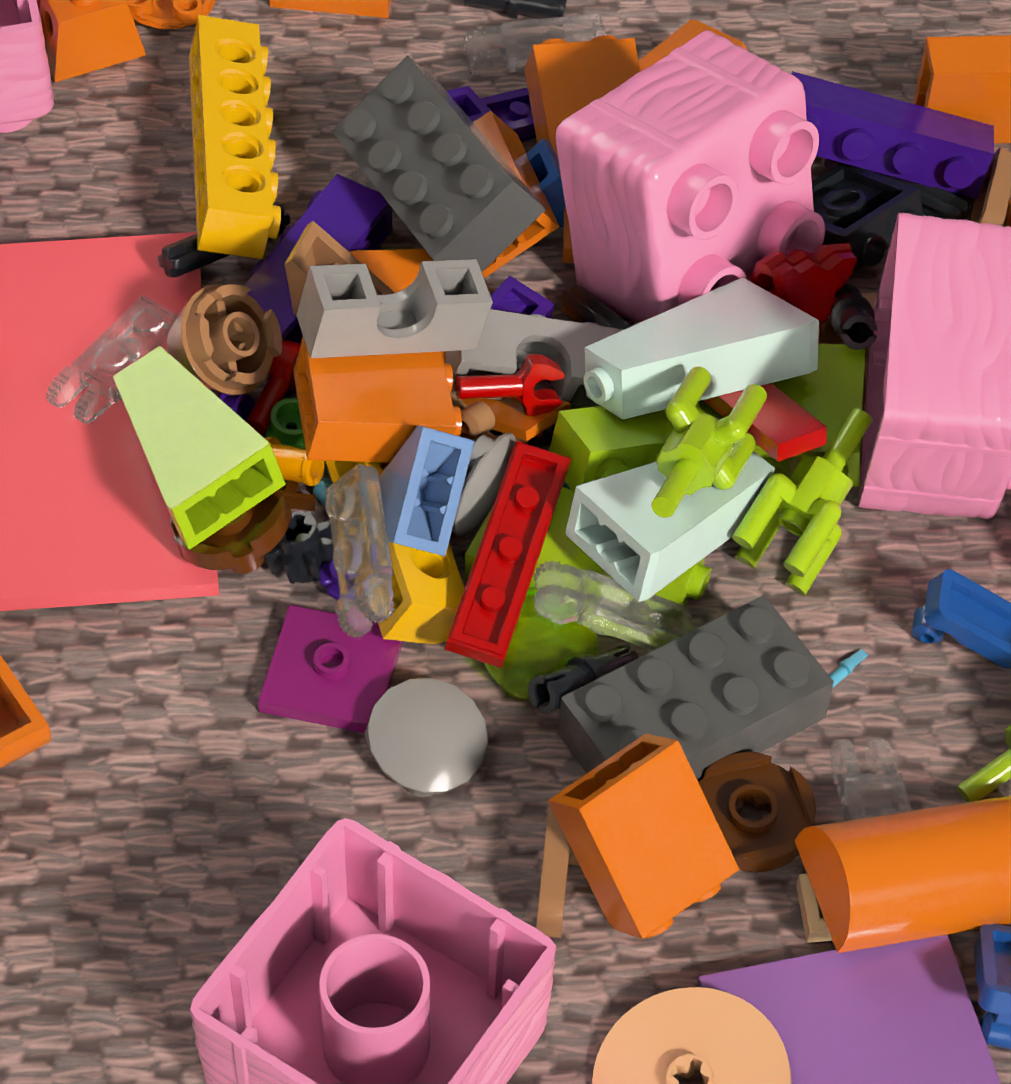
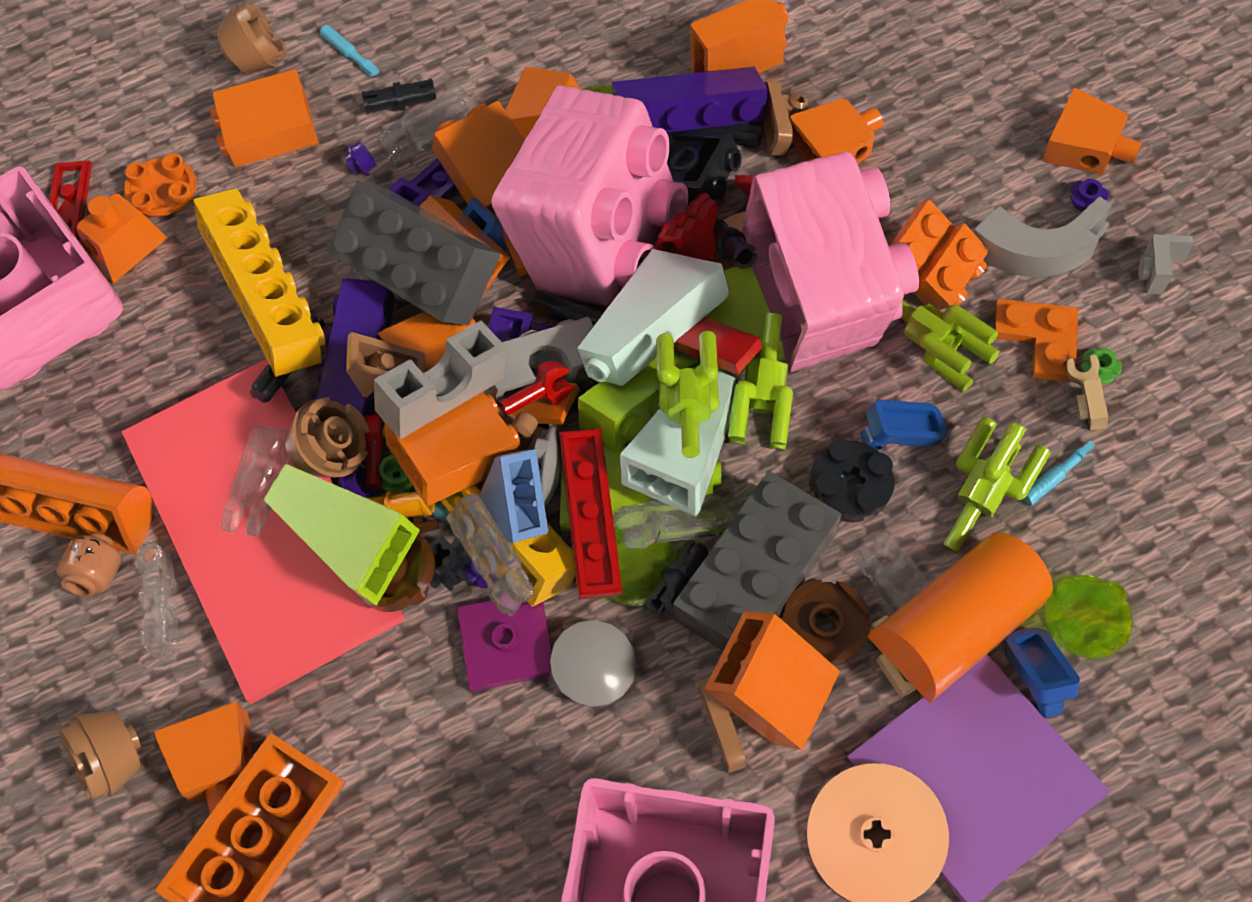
camera: 15 degrees left, 10 degrees up
none -> dark purple plate [344,141,377,176]
none -> black plate [809,439,895,523]

